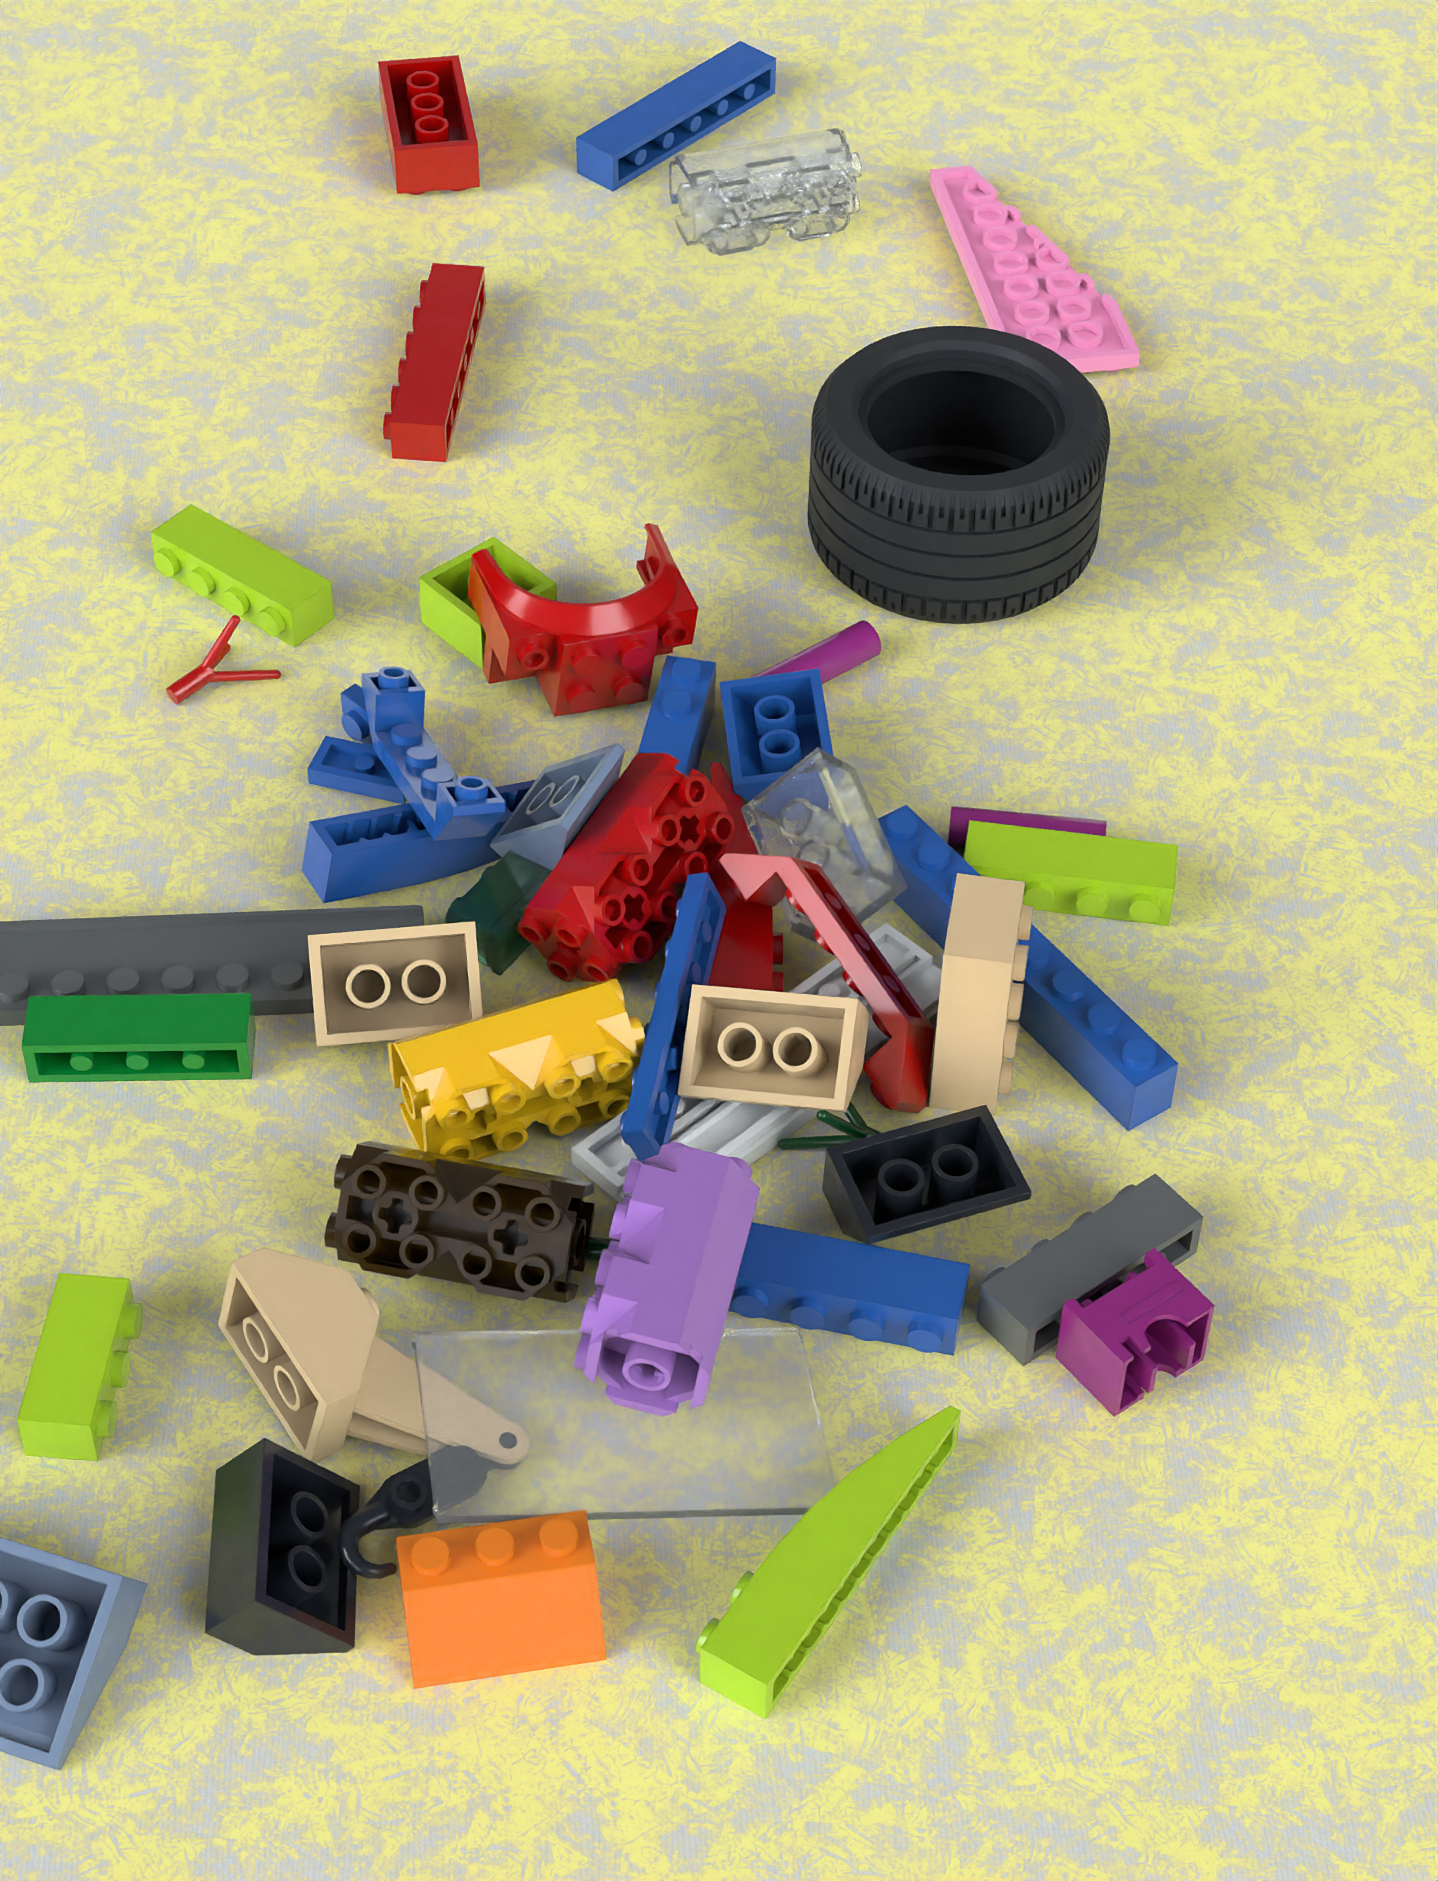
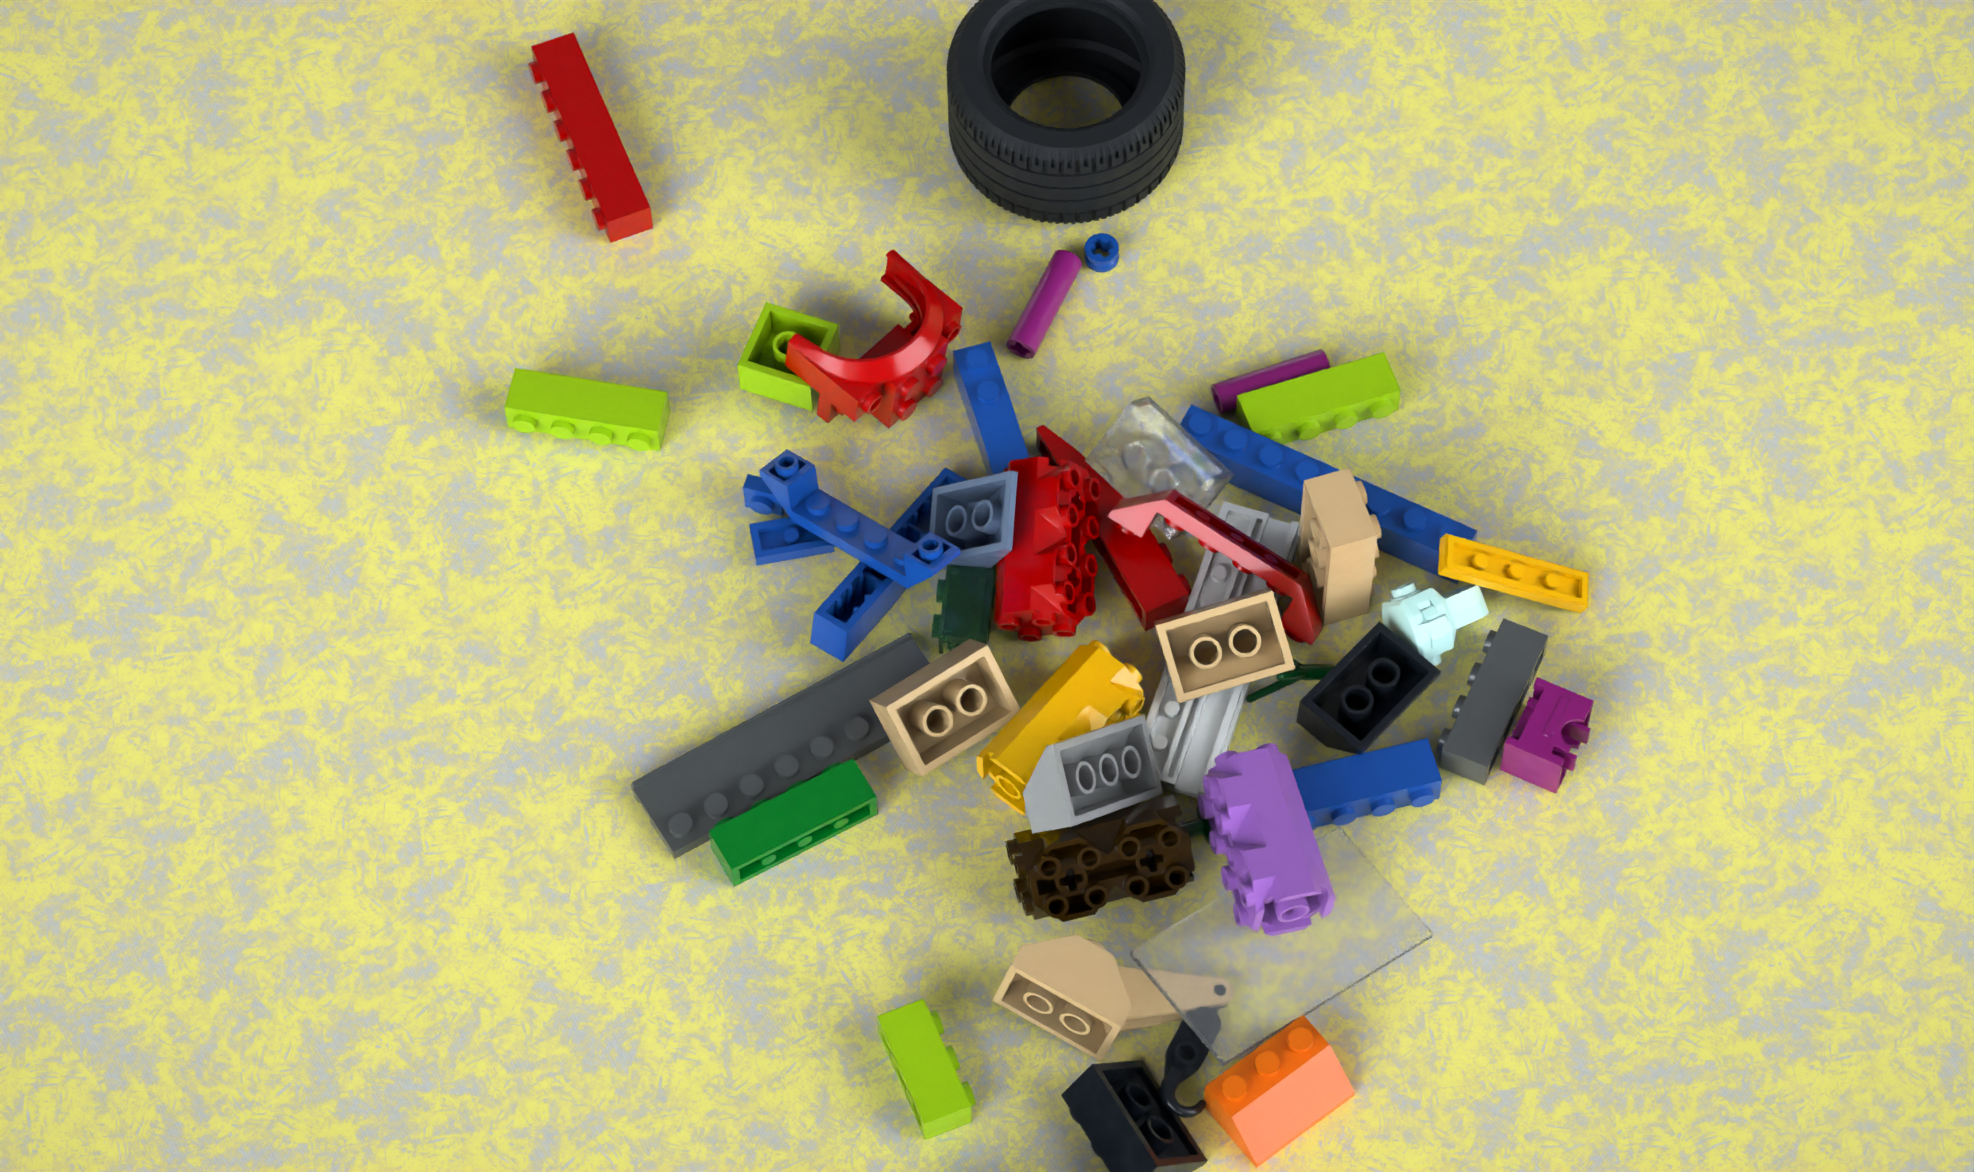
camera: 25 degrees left, 15 degrees up
red plant [166,615,281,705] -> none
blue plate [620,873,727,1161] -> none
lime slope [696,1405,961,1719] -> none
blue slope [719,668,841,823] -> none
none -> light grey slope [1023,714,1163,833]
none -> blue bush [1084,233,1119,272]
none -> light aqua piece [1382,582,1489,666]
none -> yellow tile [1438,533,1589,614]

